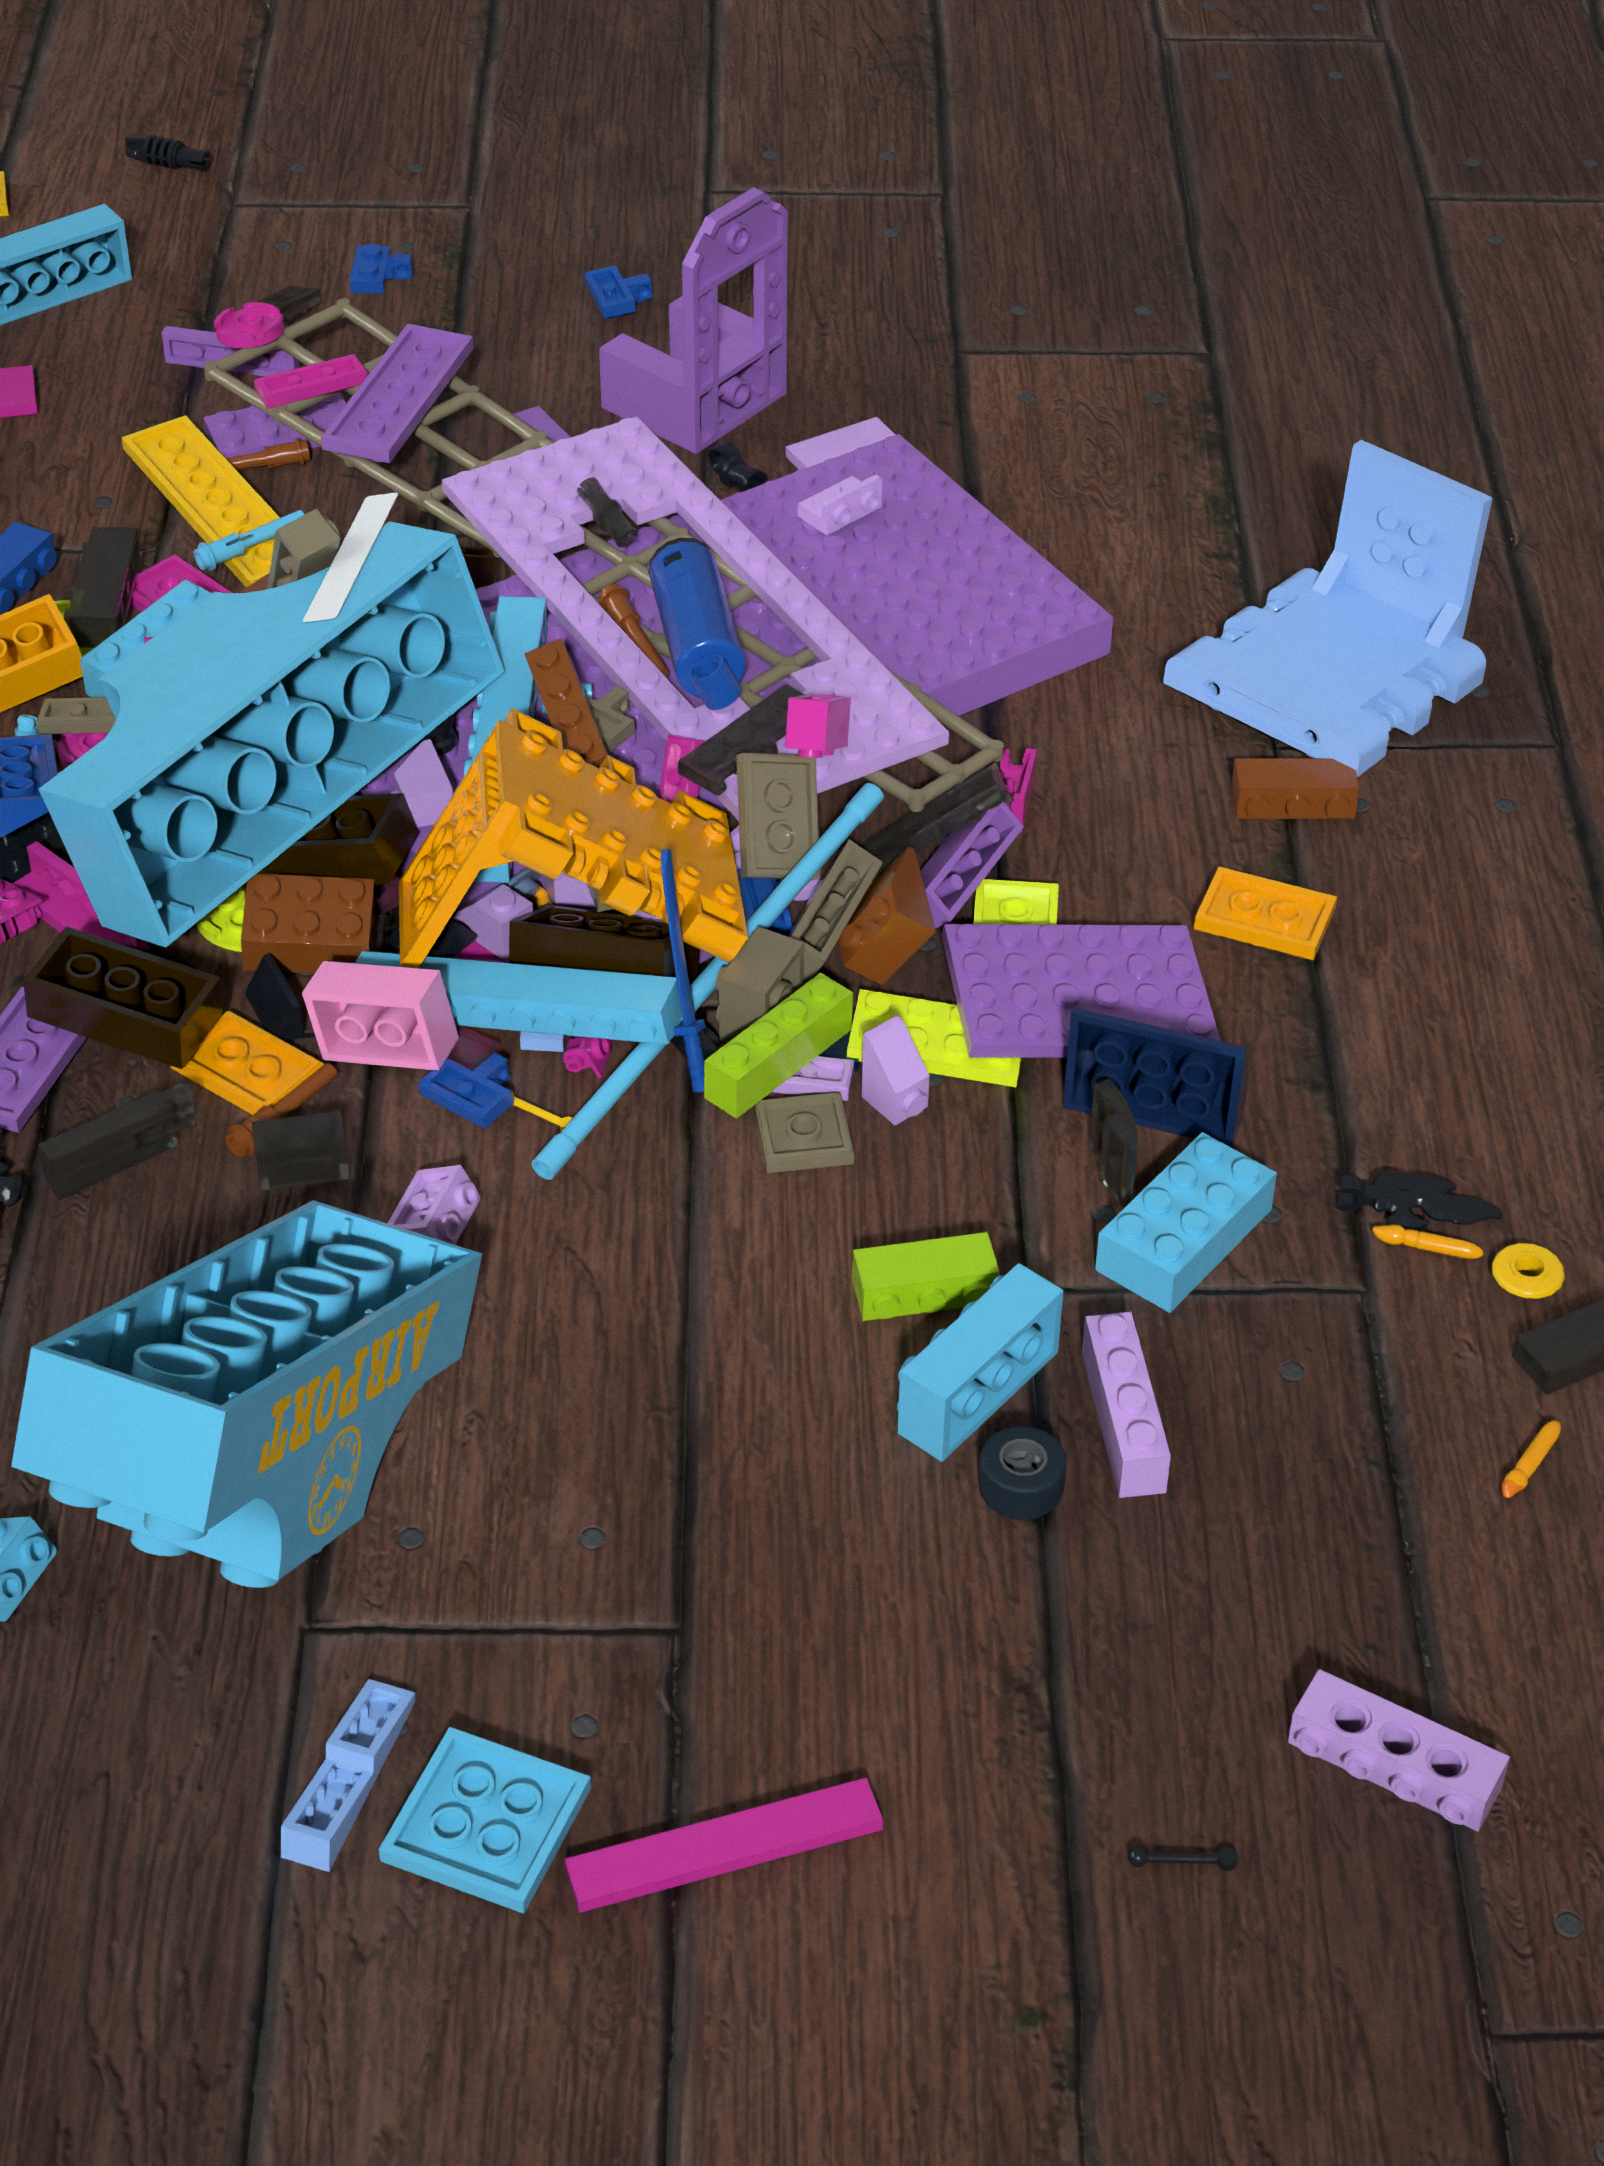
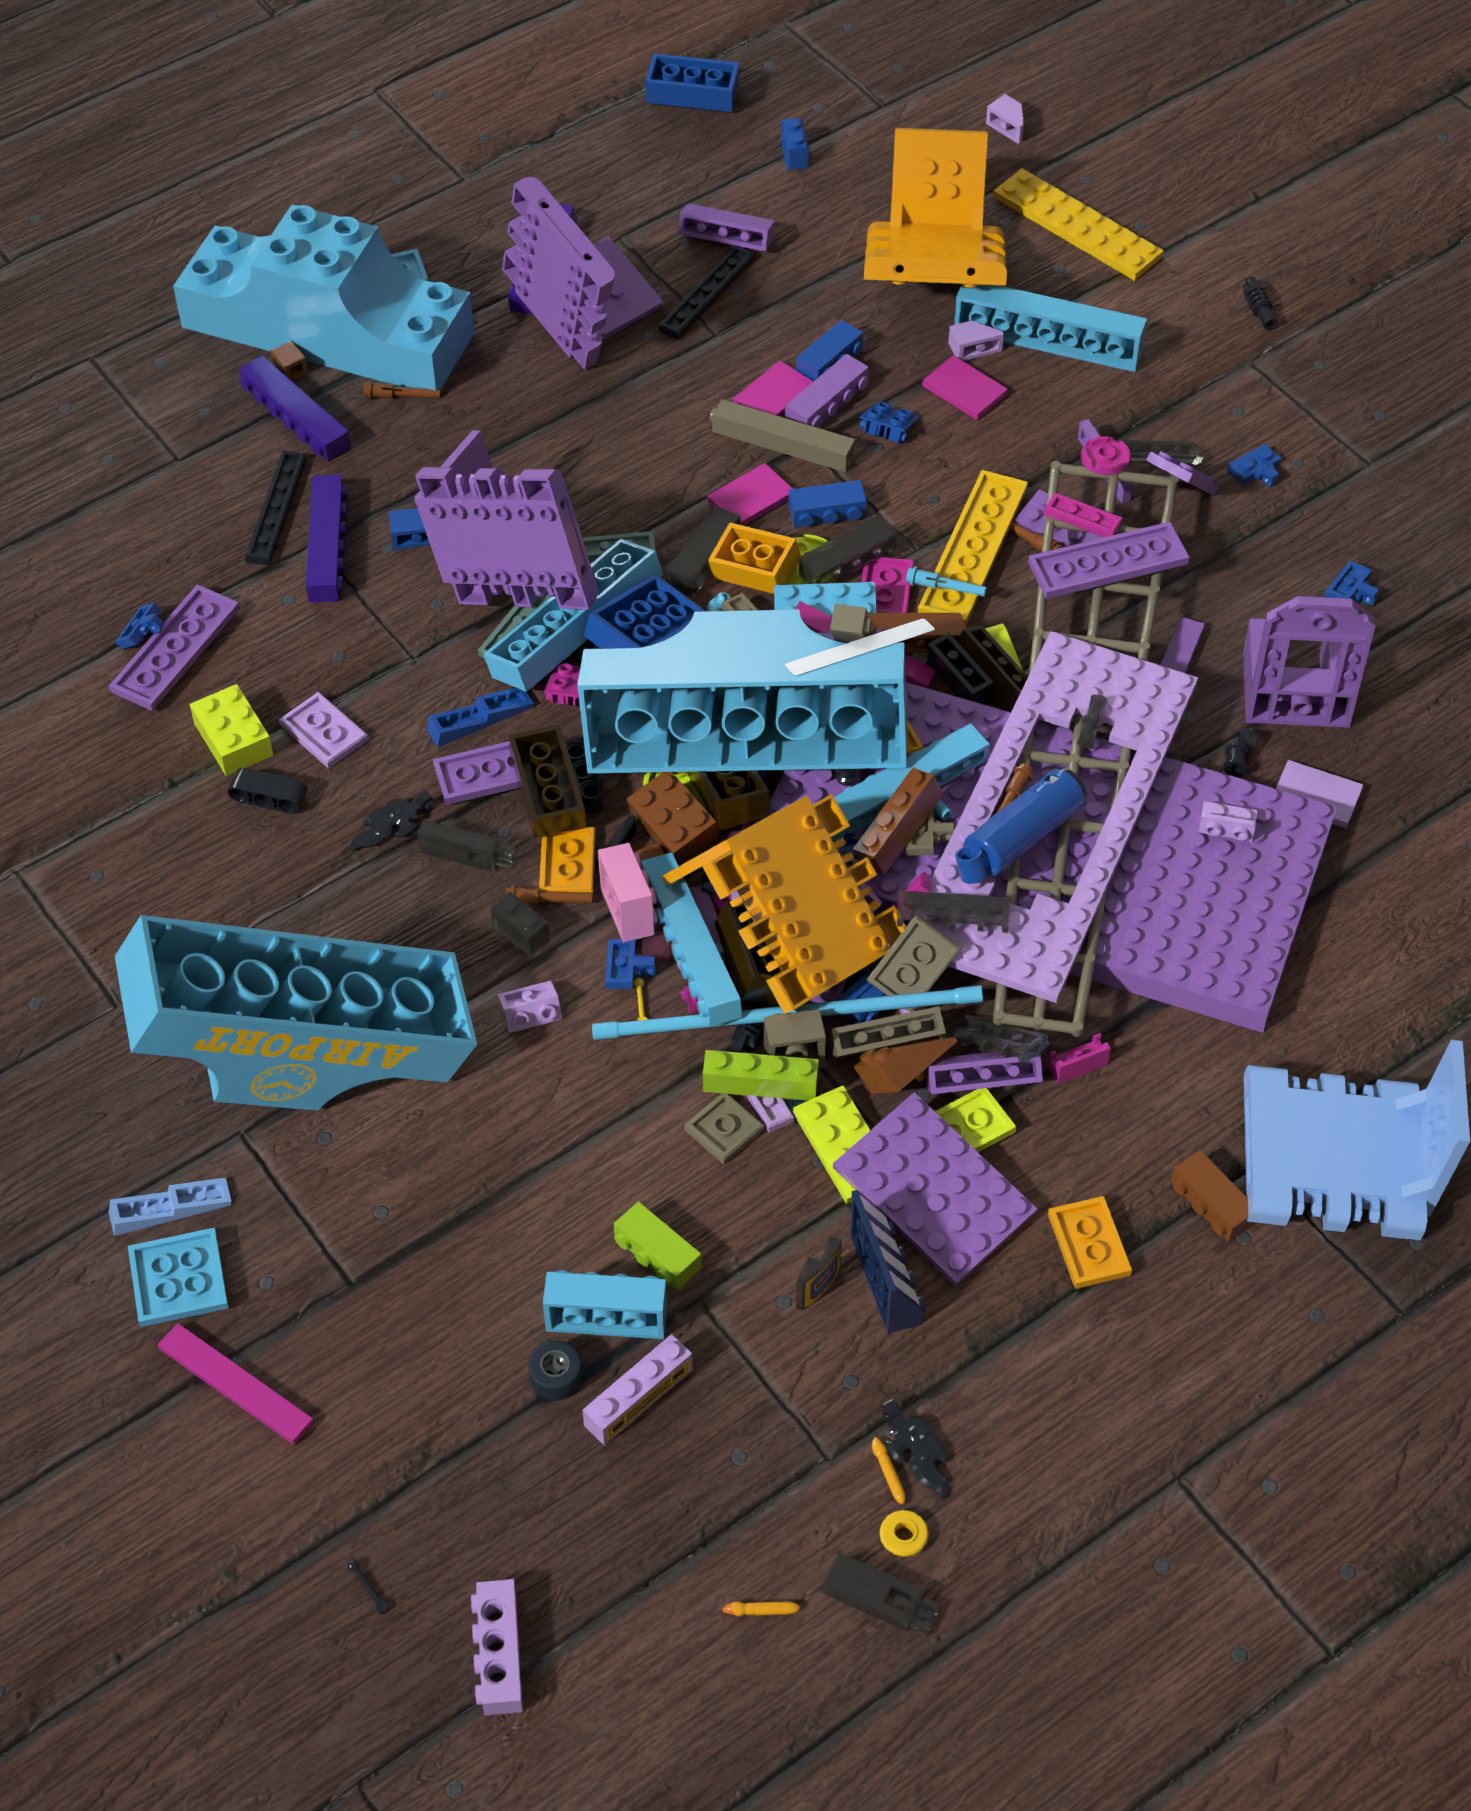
camera: 55 degrees right, 10 degrees up
lavender slope [389,739,453,828] -> none
blue sword [661,849,706,1092] -> none
dark pink brick [785,694,851,758] -> none
lavender slope [861,1016,930,1125] -> none
medium azure brick [1095,1132,1277,1313] -> none
none -> medium lavender plate [1146,451,1219,496]

